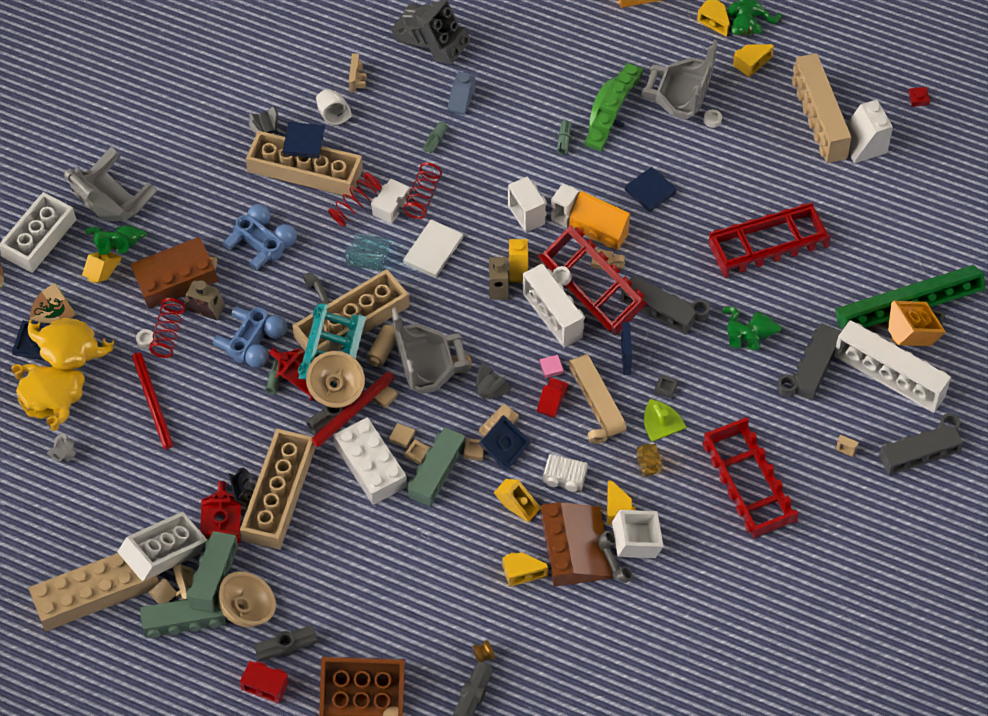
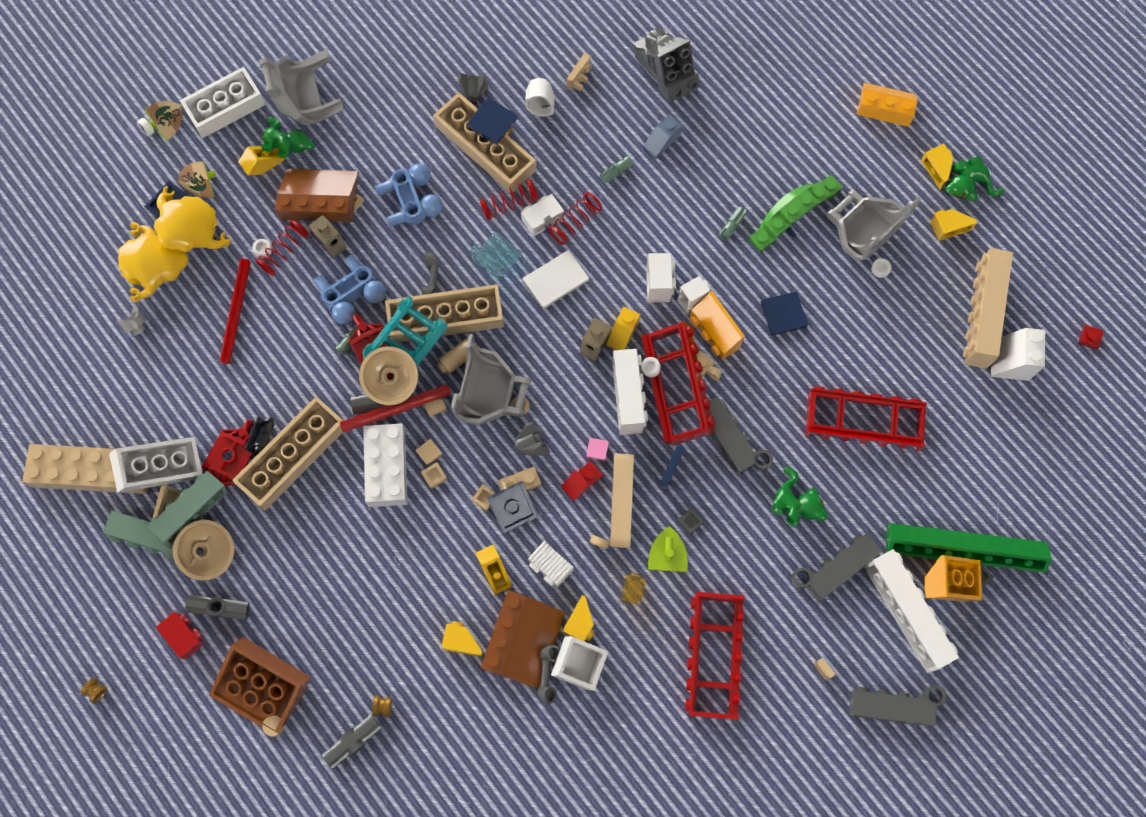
camera: 25 degrees right, 15 degrees up
tan tile [148,578,177,604] -> none
sand green brick [407,427,466,507] -> none

